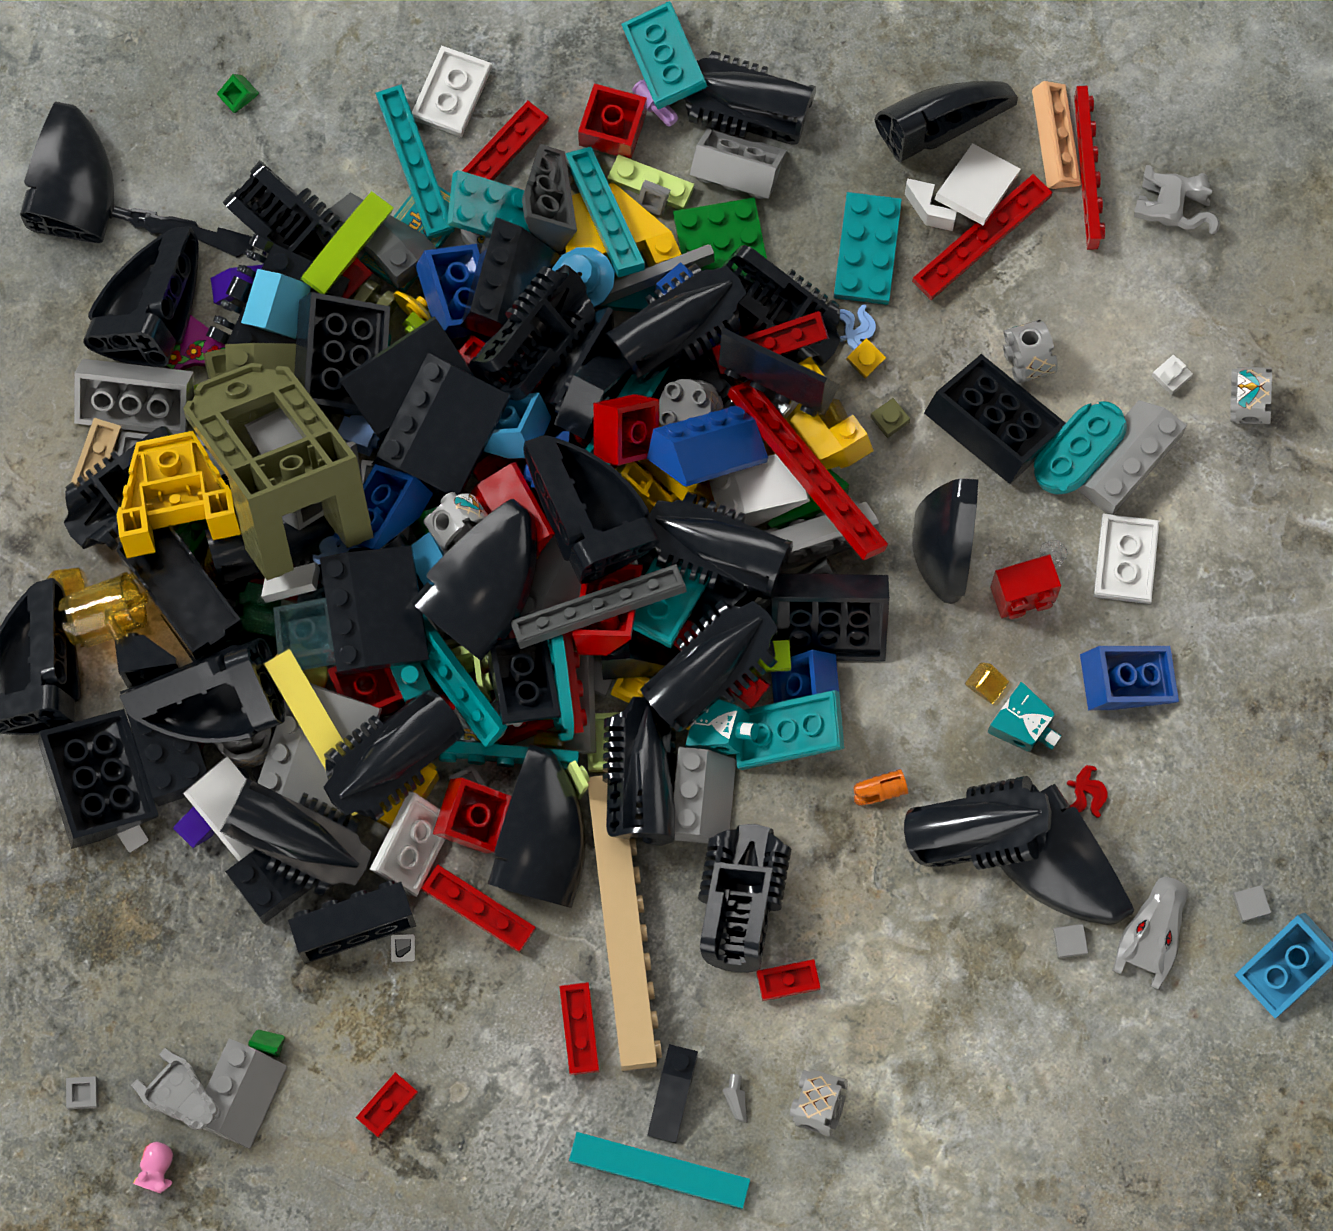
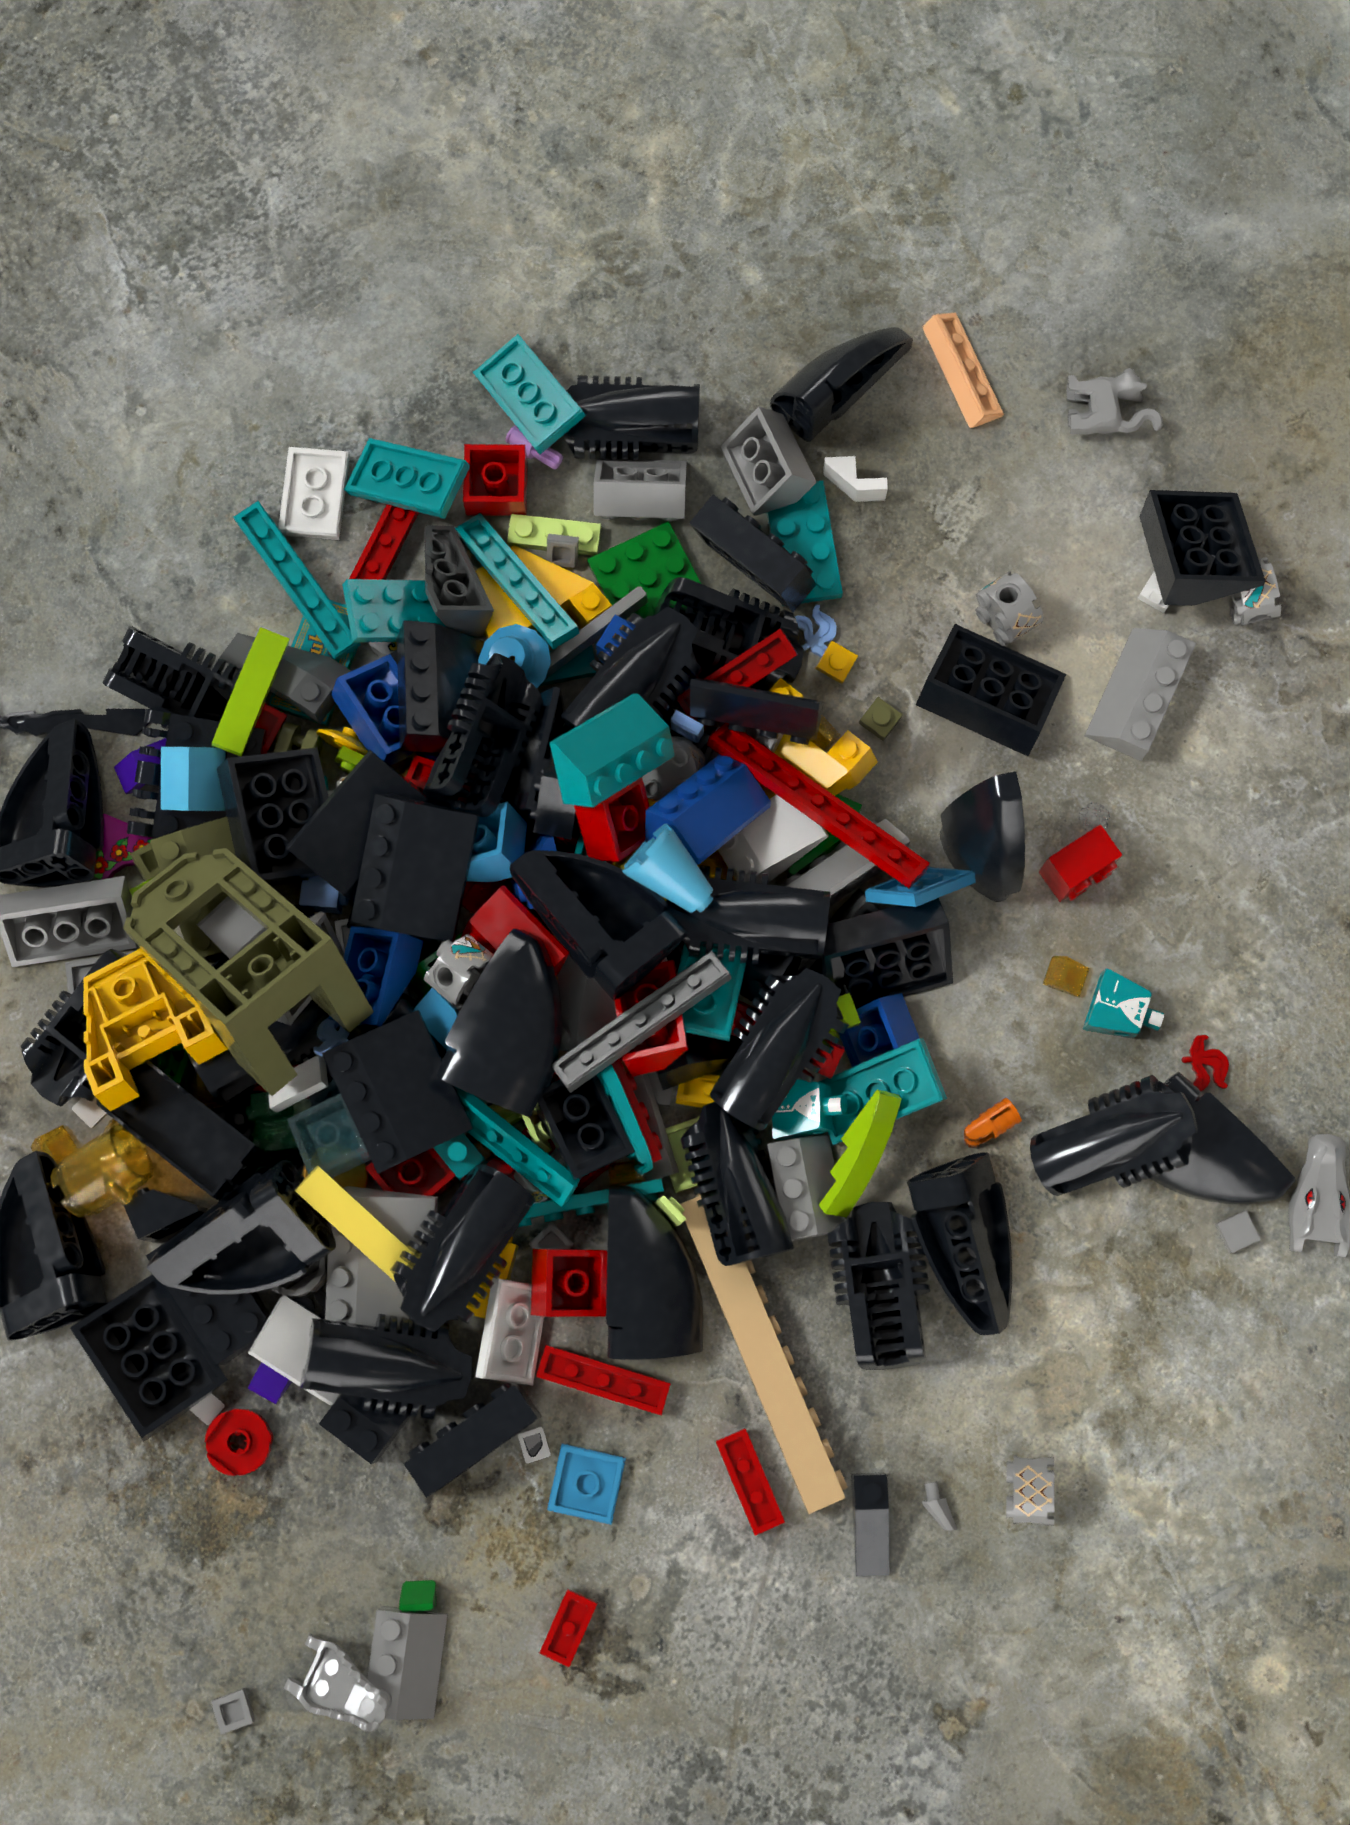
camera: 15 degrees left, 5 degrees up
tan plate [71,418,122,487] -> none
bright pink animal [133,1142,173,1194] -> none
green slope [217,74,259,113] -> none
teal tile [569,1132,750,1209] -> none
red plate [756,959,821,1001] -> none
red plate [912,174,1053,301] -> none
white tile [935,143,1020,225] -> none
teal tile [1034,401,1127,494] -> none
red plate [1074,86,1105,250] -> none
blue slope [1080,646,1179,711] -> none
white tile [1093,513,1160,604] -> none
none -> white sticker [72,1098,106,1128]
none -> red plate [205,1409,273,1476]
none -> teal tile [344,438,470,519]
none -> dark azure tile [547,1443,626,1525]
none -> teal slope [549,693,675,808]
none -> medium azure cone [622,823,713,913]
none -> light blue tile [671,710,704,743]
none -> black brick [689,494,817,613]
none -> light grey slope [720,406,817,516]
none -> lime slope [819,1089,902,1218]
none -> dark azure tile [865,867,976,907]
none -> black panel [907,1152,1012,1335]
none -> black slope [1139,490,1265,606]

